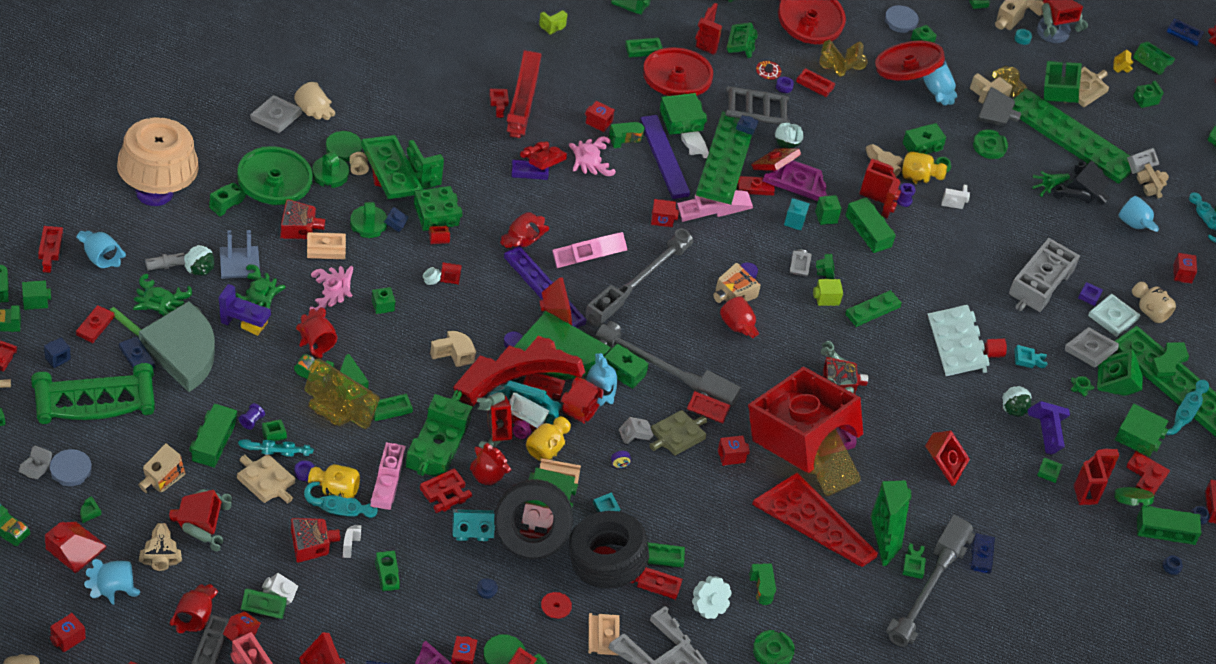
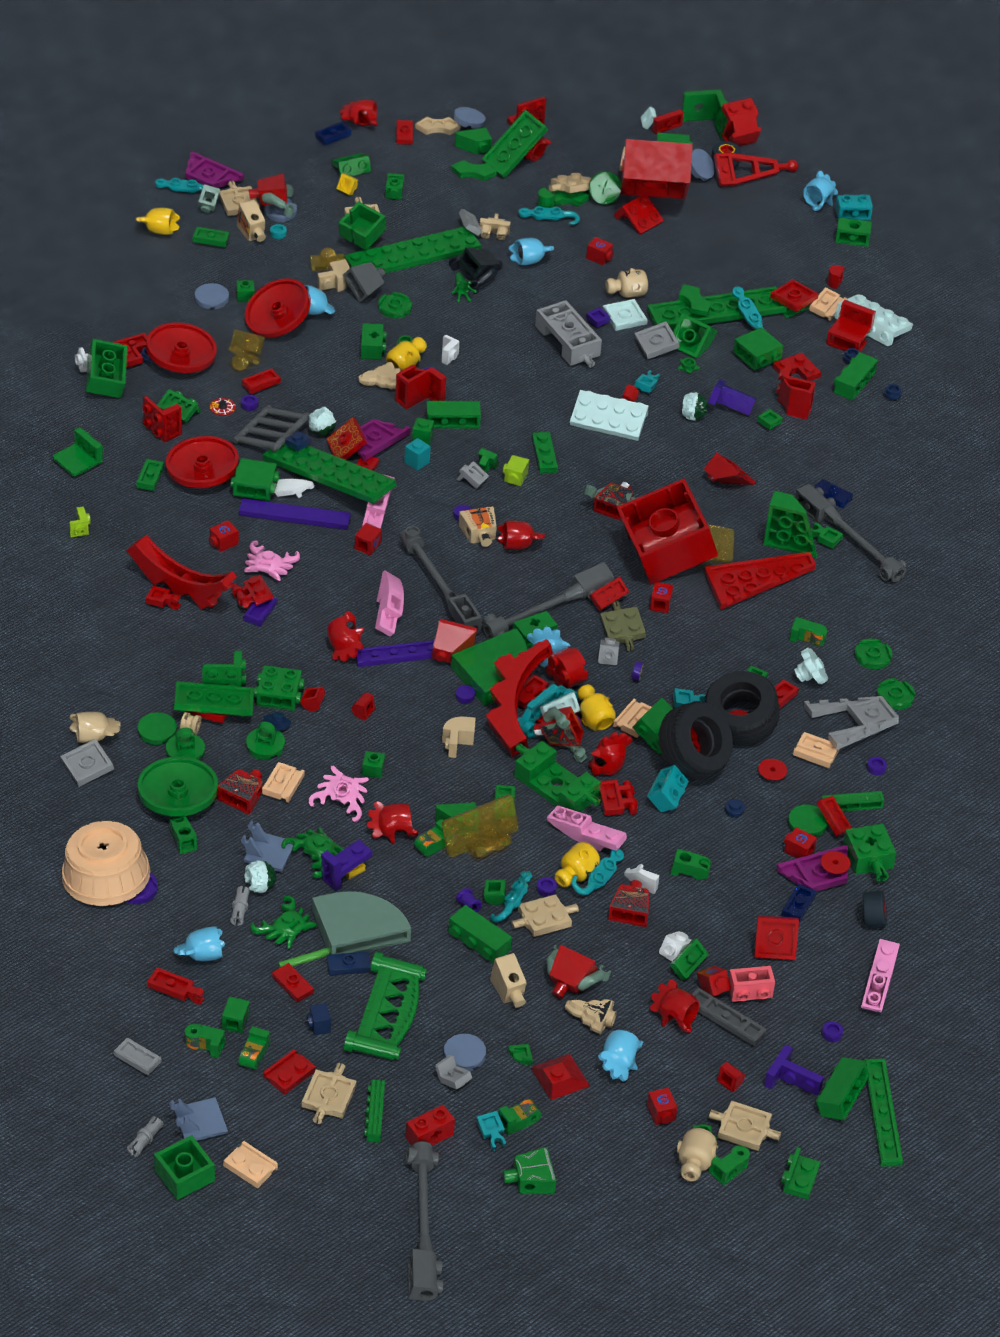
camera: 60 degrees left, 5 degrees down
light aqua plate [423,267,441,285] -> none
green leg [609,122,644,148] -> none
green tile [1114,487,1154,506] -> none

